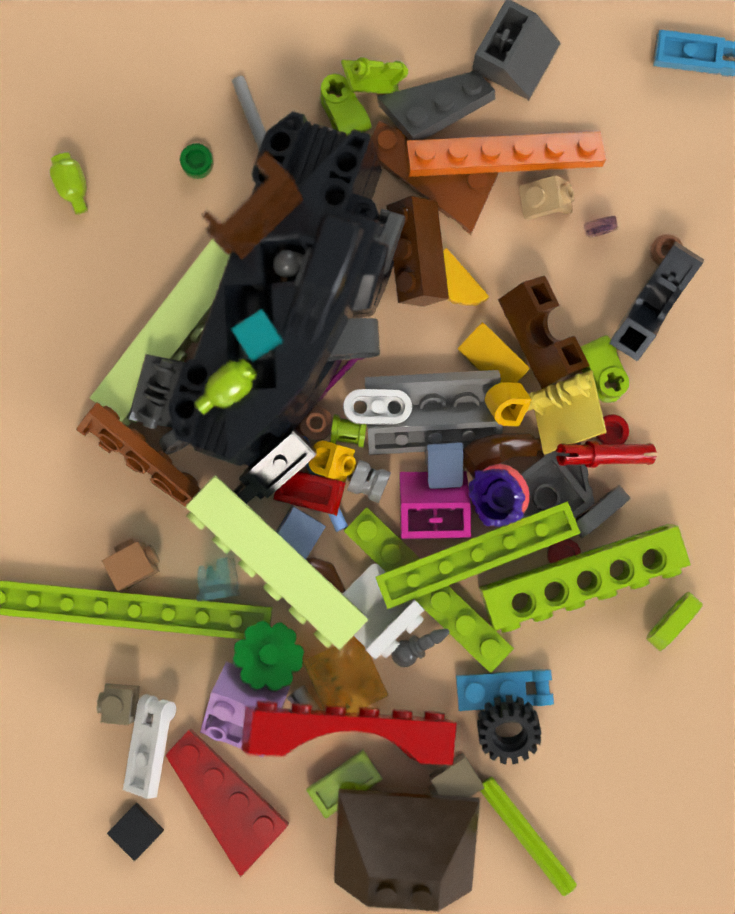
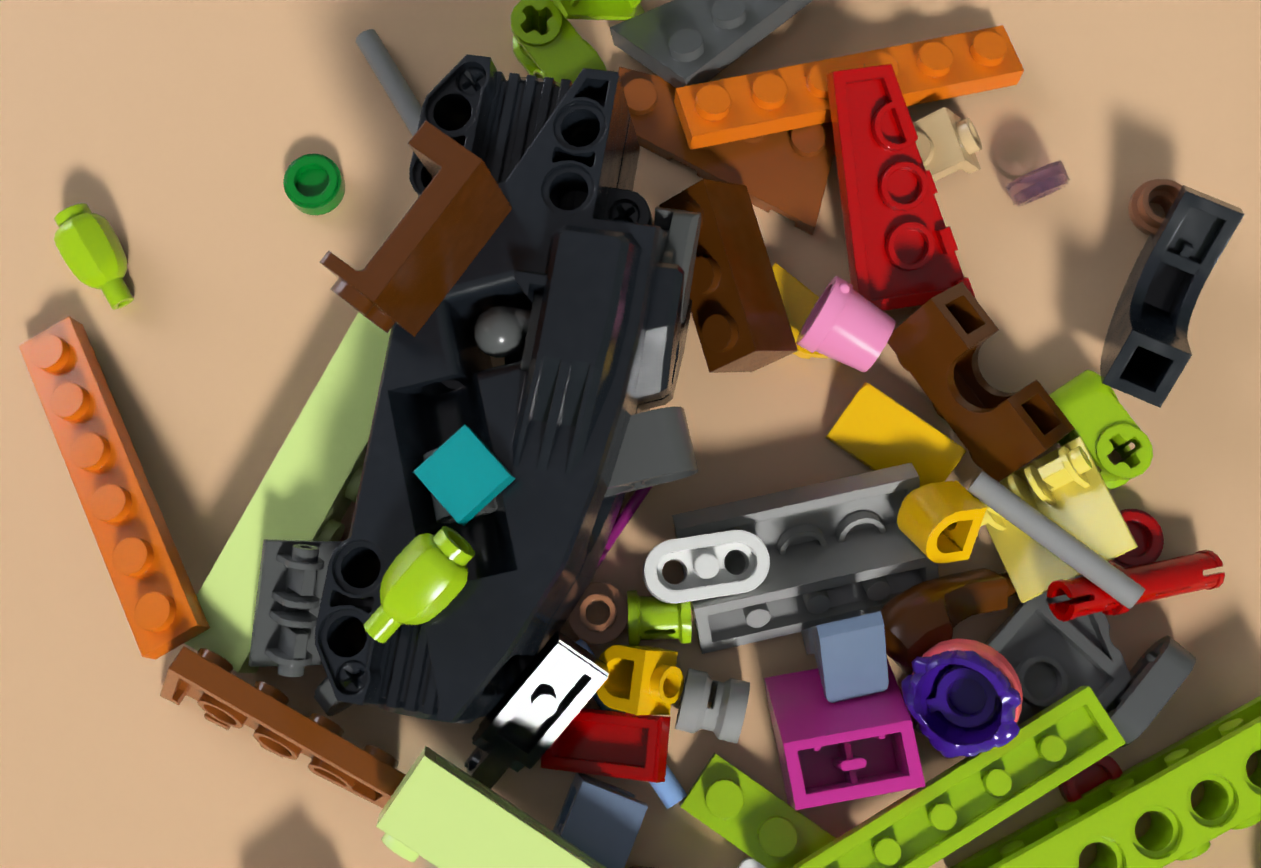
camera: 10 degrees left, 5 degrees down
none -> orange plate [19,316,210,660]
none -> bright pink piece [796,275,896,373]
none -> red wing [826,64,975,311]
none -> light grey bar [967,471,1145,609]

